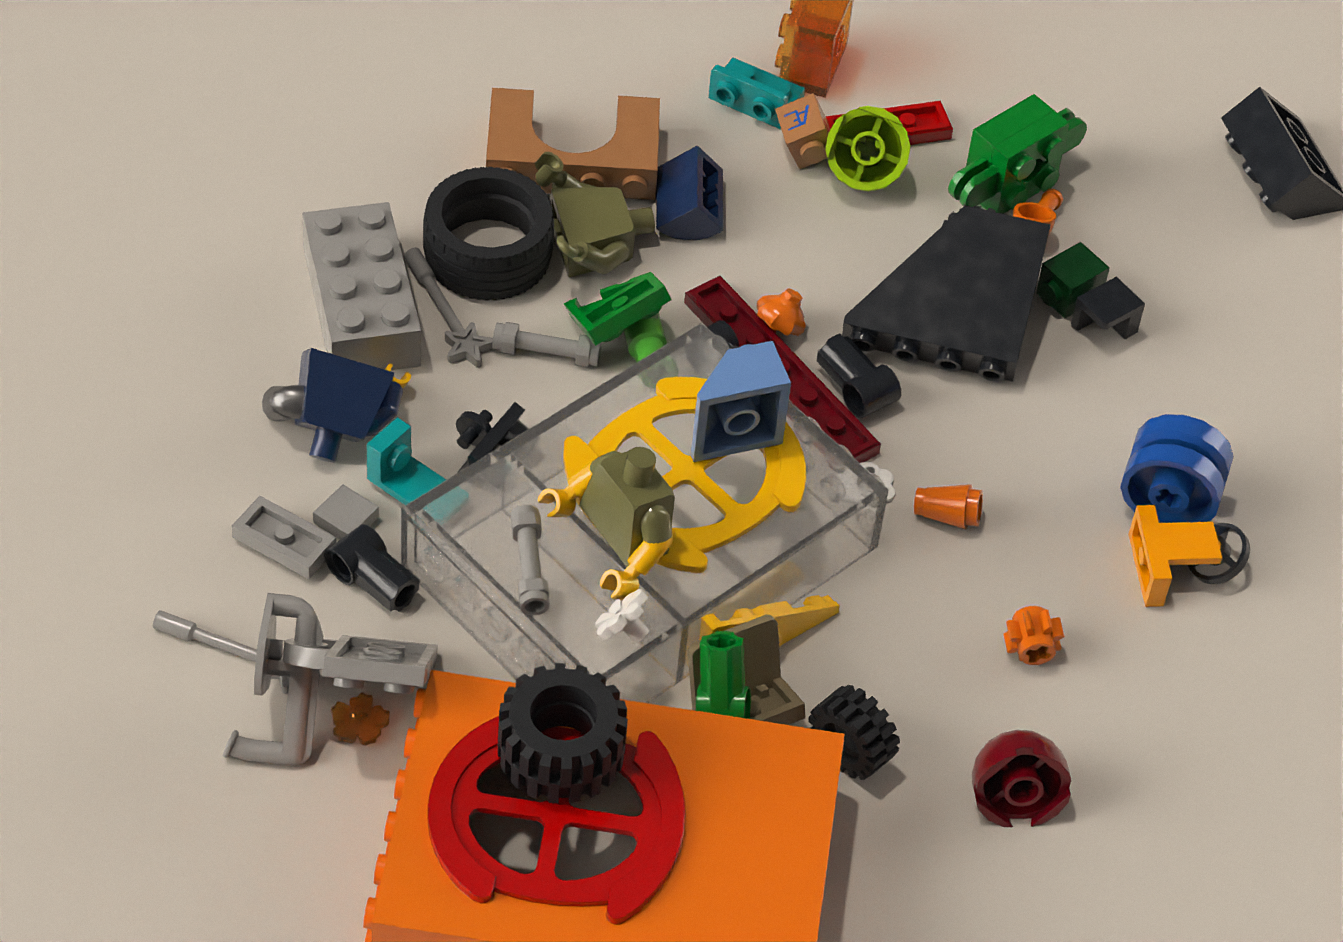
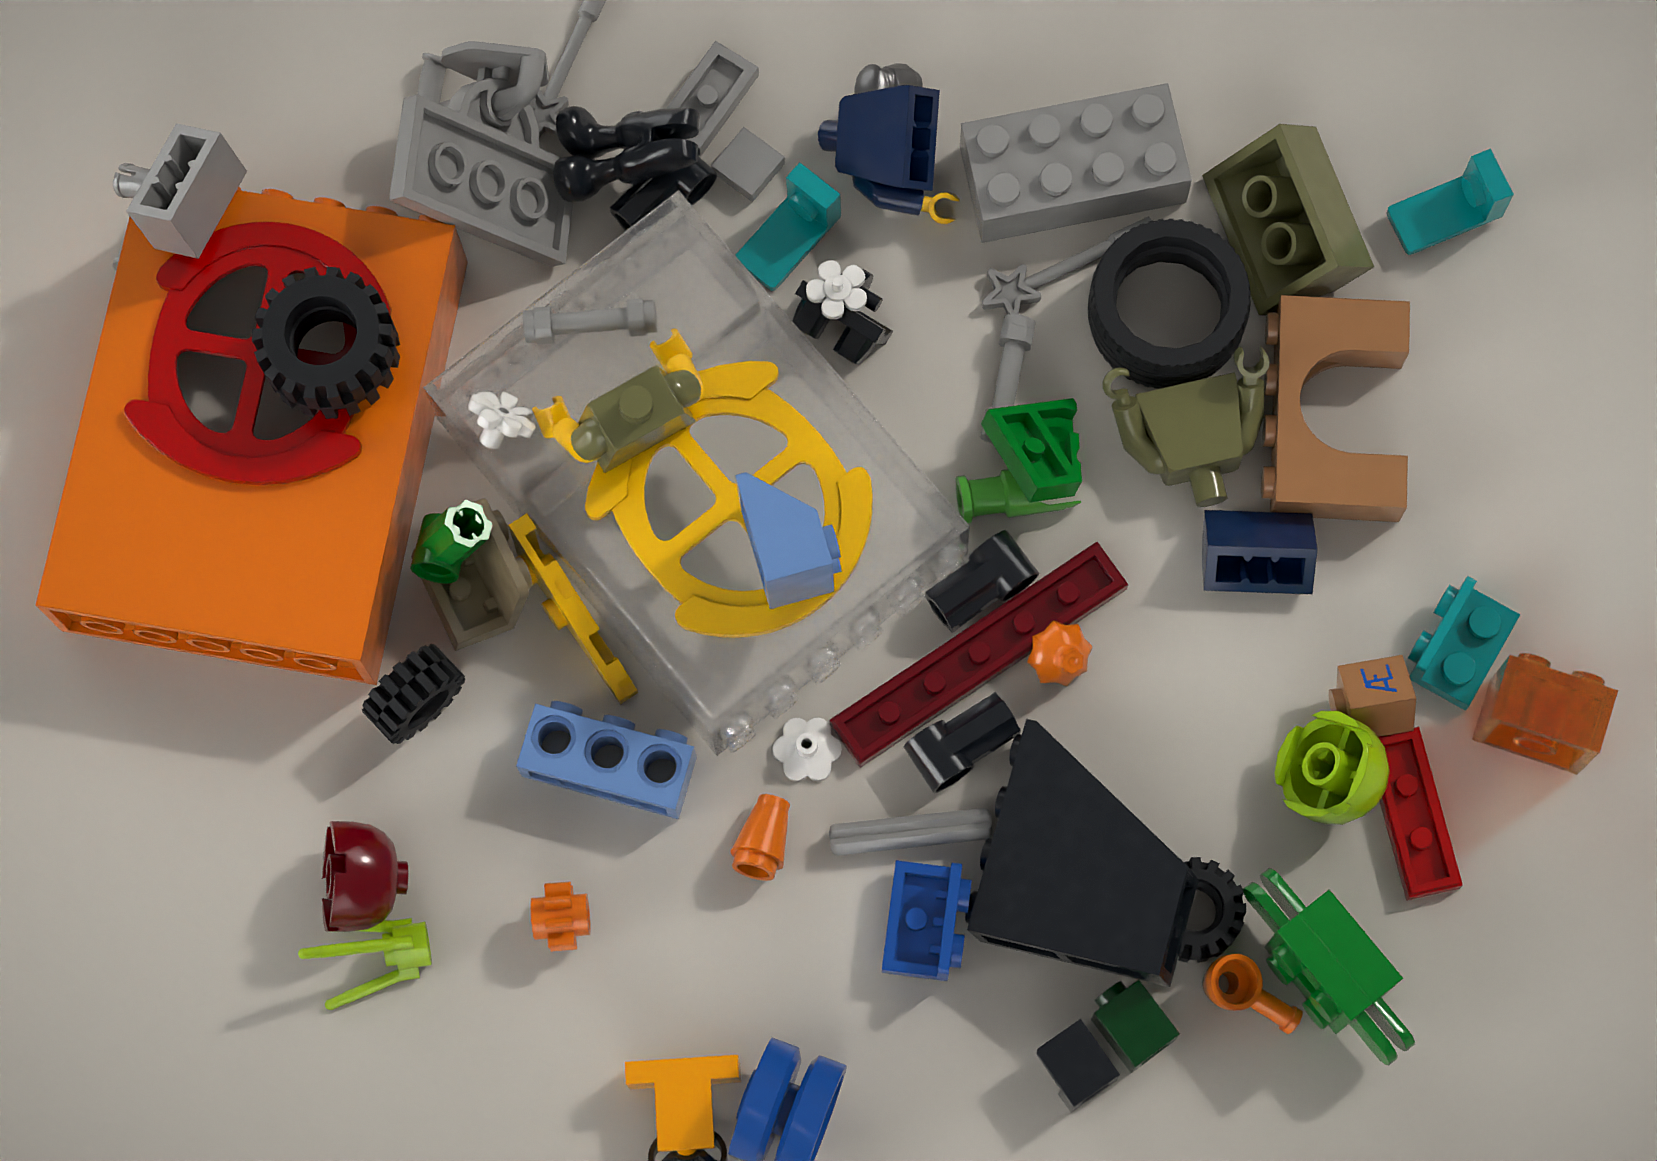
camera: 100 degrees right, 25 degrees up
none -> light grey brick [113,123,247,259]
none -> lime plant [298,918,432,1010]
none -> medium blue brick [516,701,697,819]
none -> black piece [553,106,700,202]
none -> white plant [806,260,867,319]
none -> light grey axle [829,808,993,856]
none -> blue bracket [882,860,972,981]
none -> olive slope [1202,124,1374,315]
none -> teal bracket [1386,148,1514,255]

